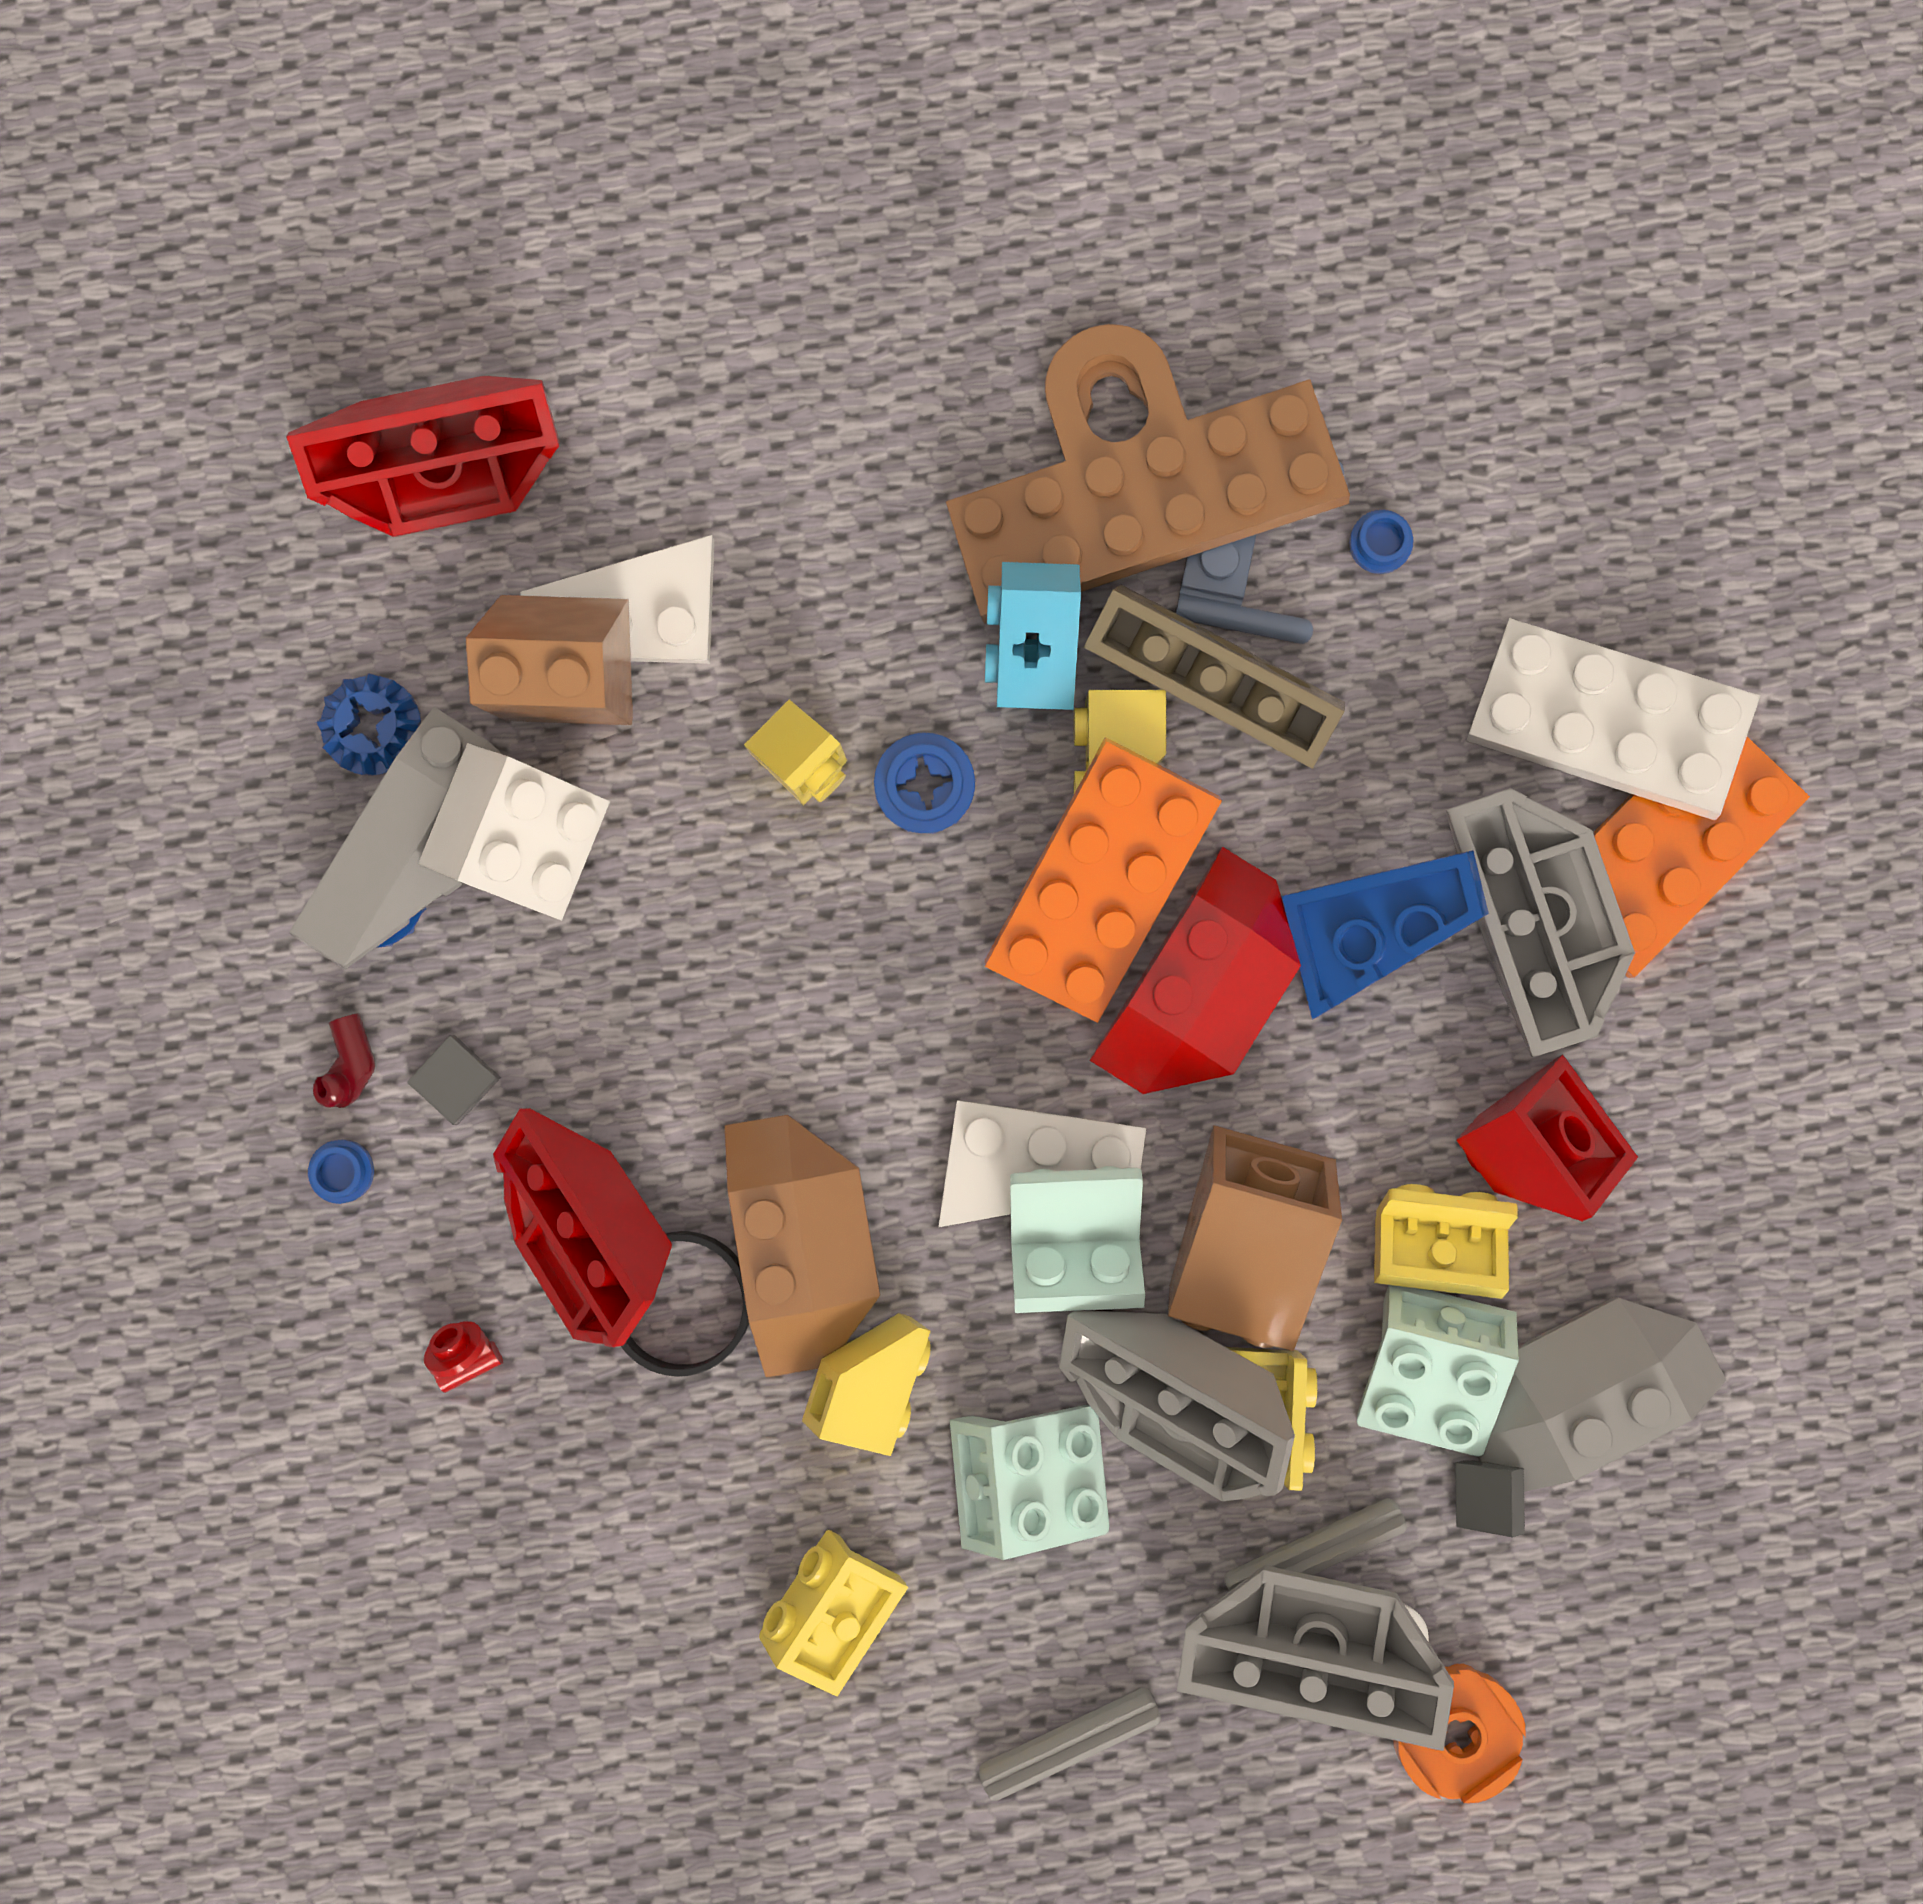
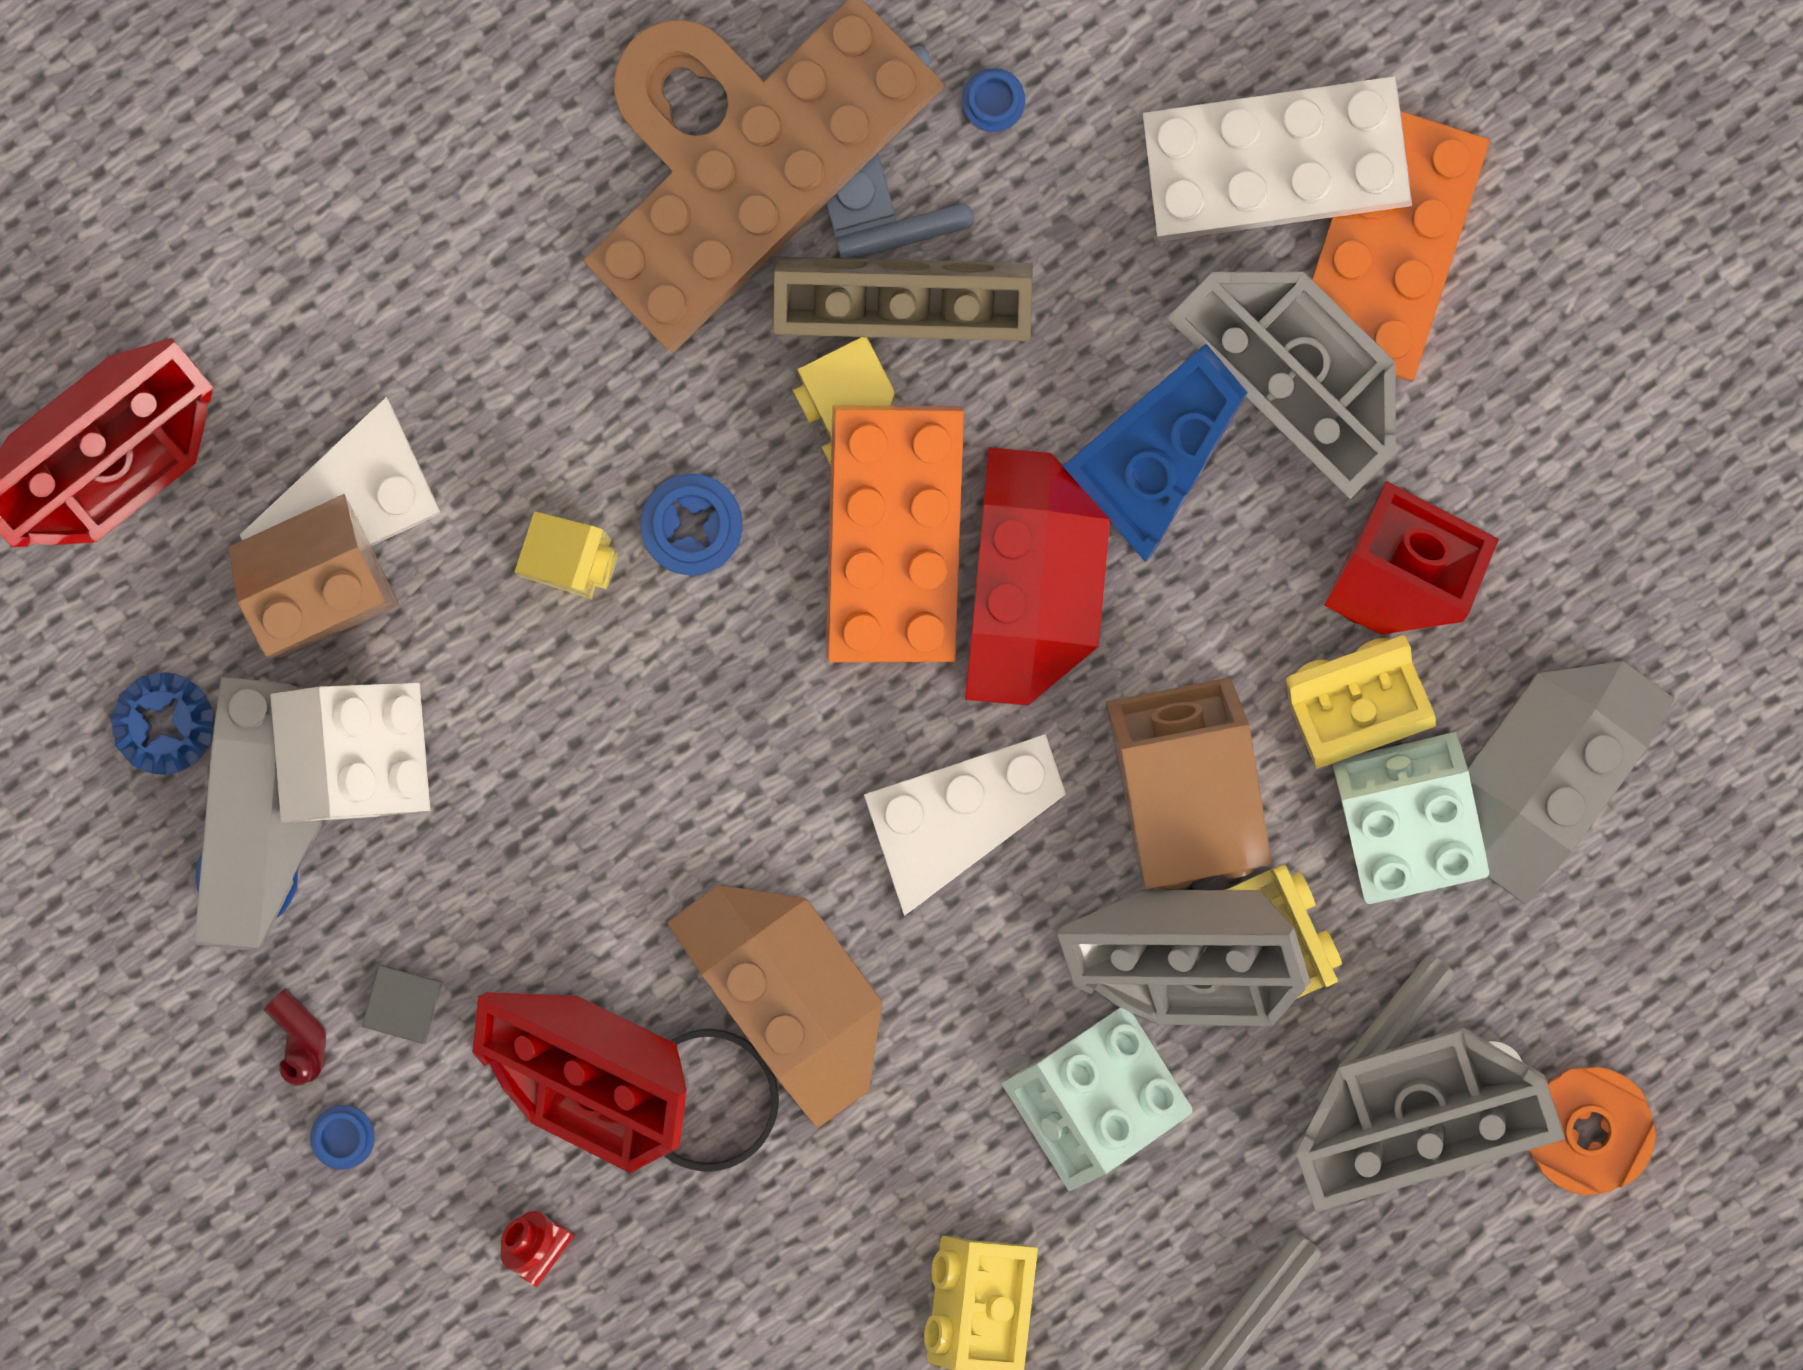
camera: 30 degrees left, 0 degrees up
light yellow slope [802,1313,931,1456] -> none
medium azure brick [985,562,1081,710] -> none
light aqua bracket [1010,1166,1145,1313] -> none
dark grey tile [1455,1460,1525,1538] -> none

